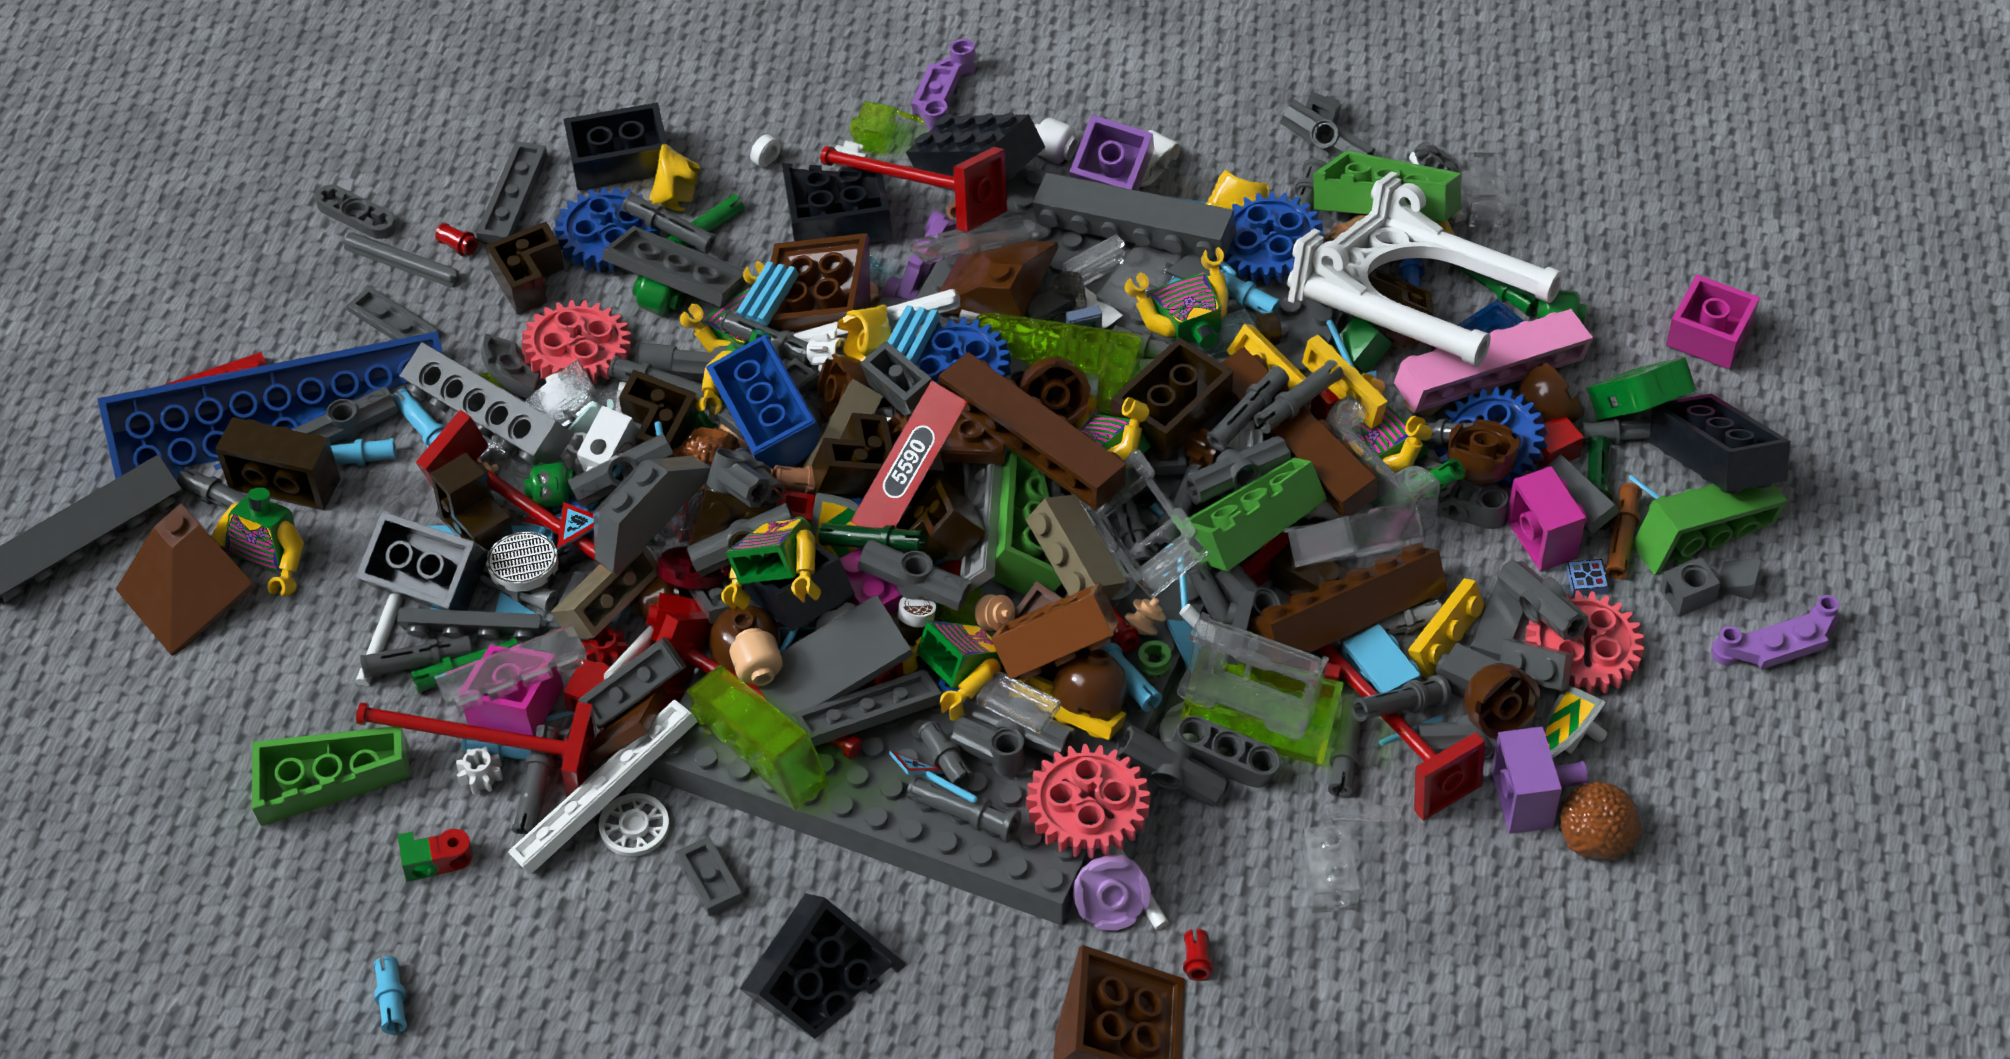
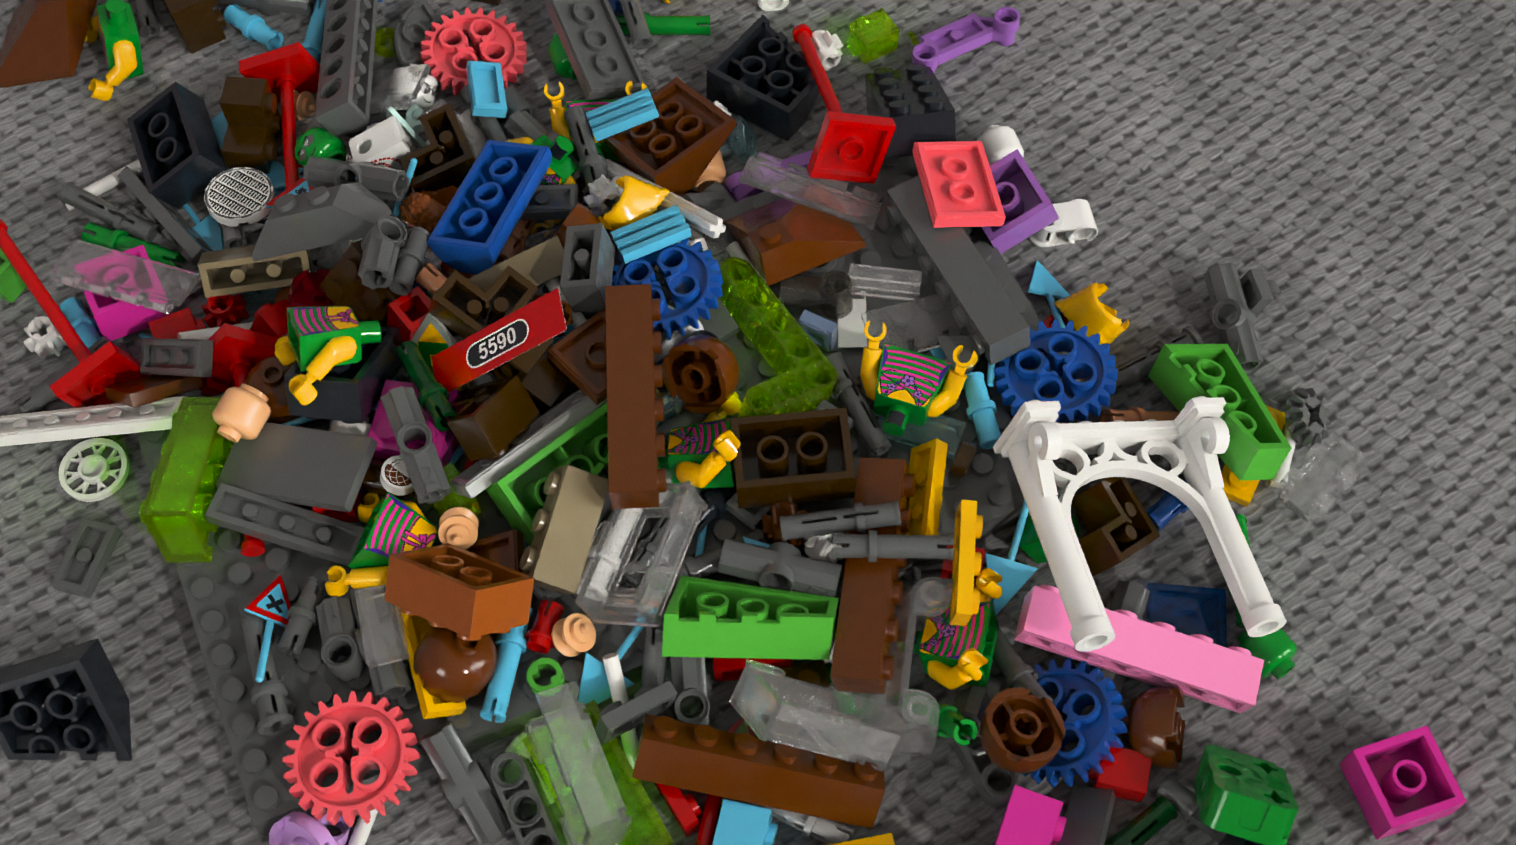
camera: 45 degrees right, 10 degrees up
dark grey piece [687,503,795,577] -> none
none -> medium azure tile [466,61,507,118]
none -> coral tile [912,141,1006,228]

